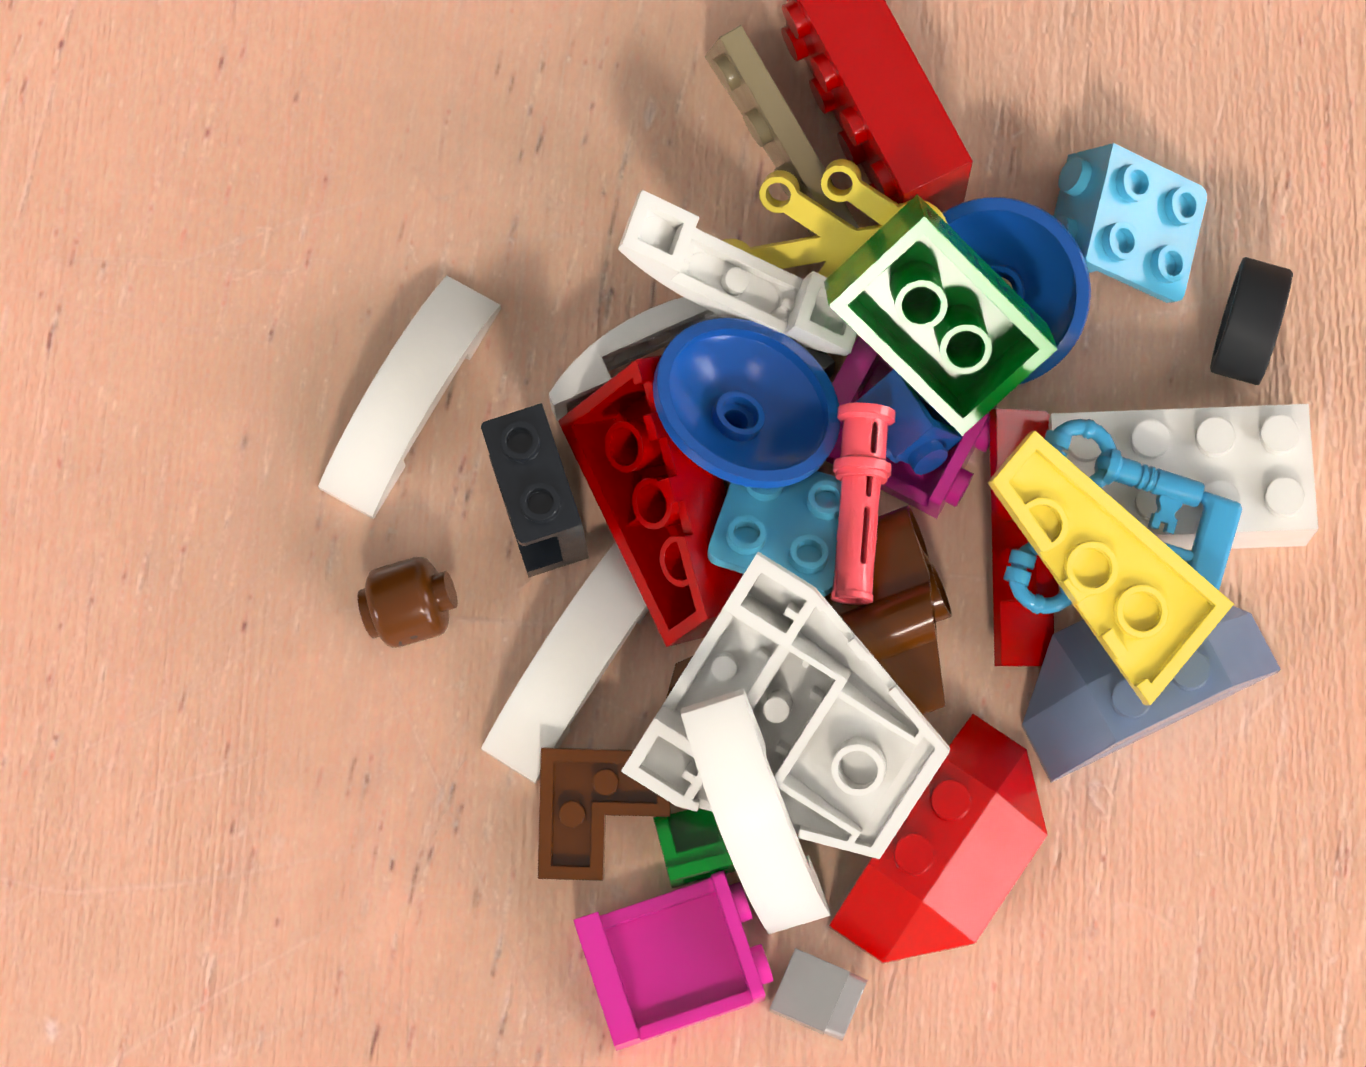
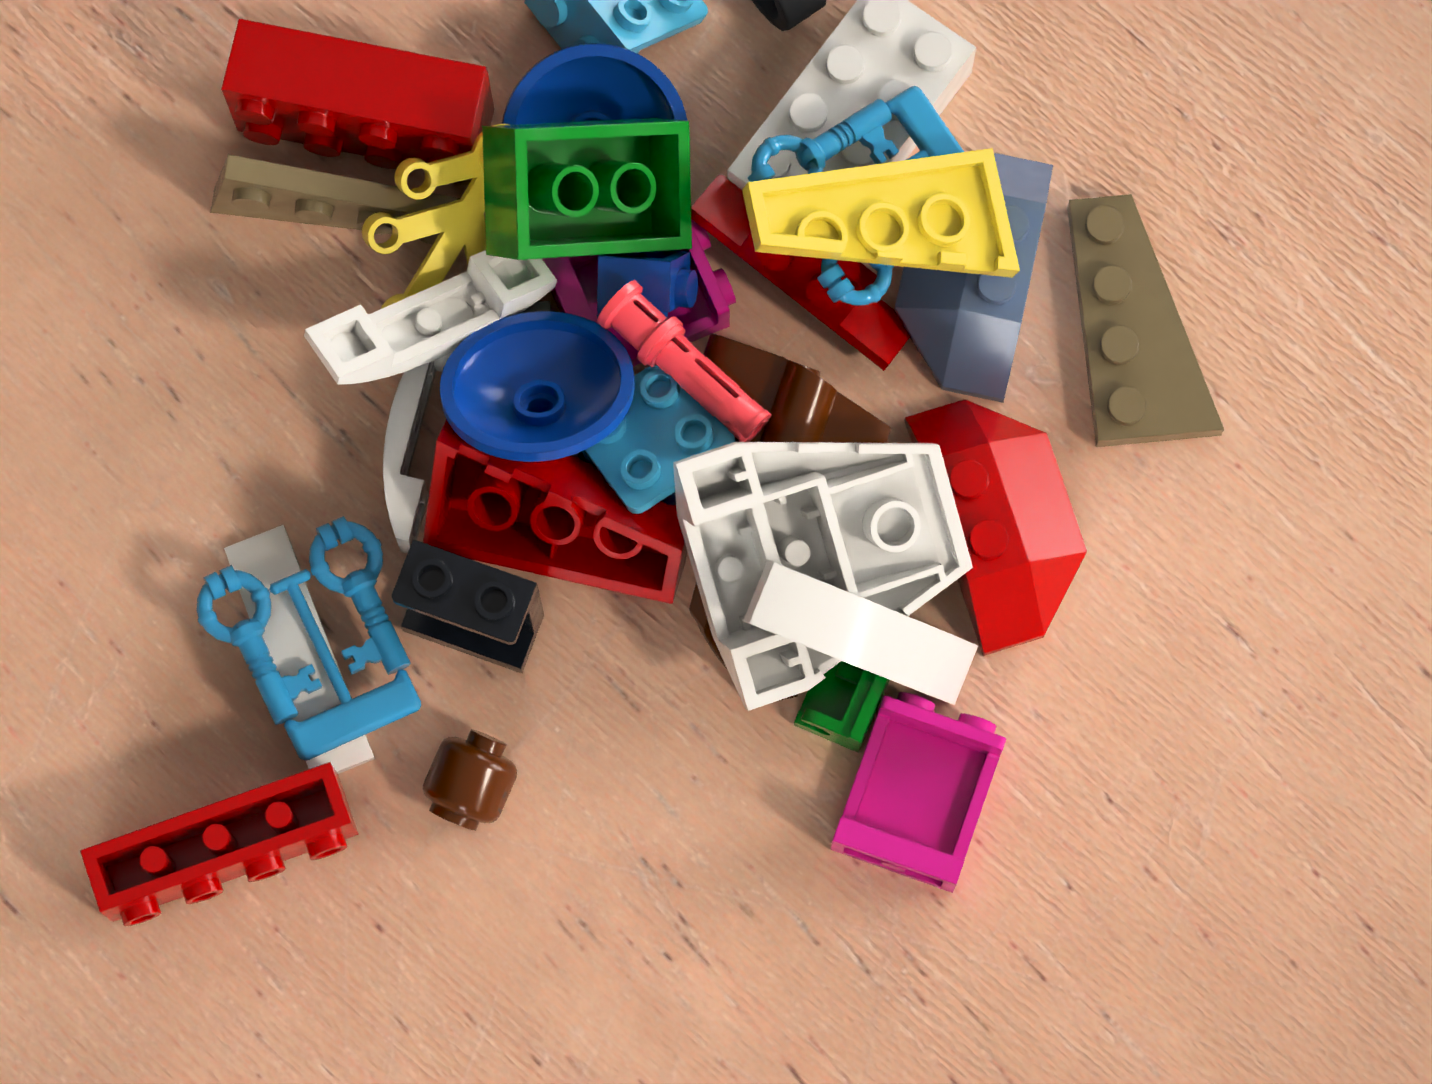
camera: 55 degrees left, 0 degrees up
white slope [481,542,649,784] -> none
reddish brown plate [538,747,671,881] -> none
light grey piece [769,948,868,1041] -> none
none -> red brick [80,762,359,926]
none -> dark azure piece [196,516,421,761]
none -> dark tan wing [1067,194,1224,447]

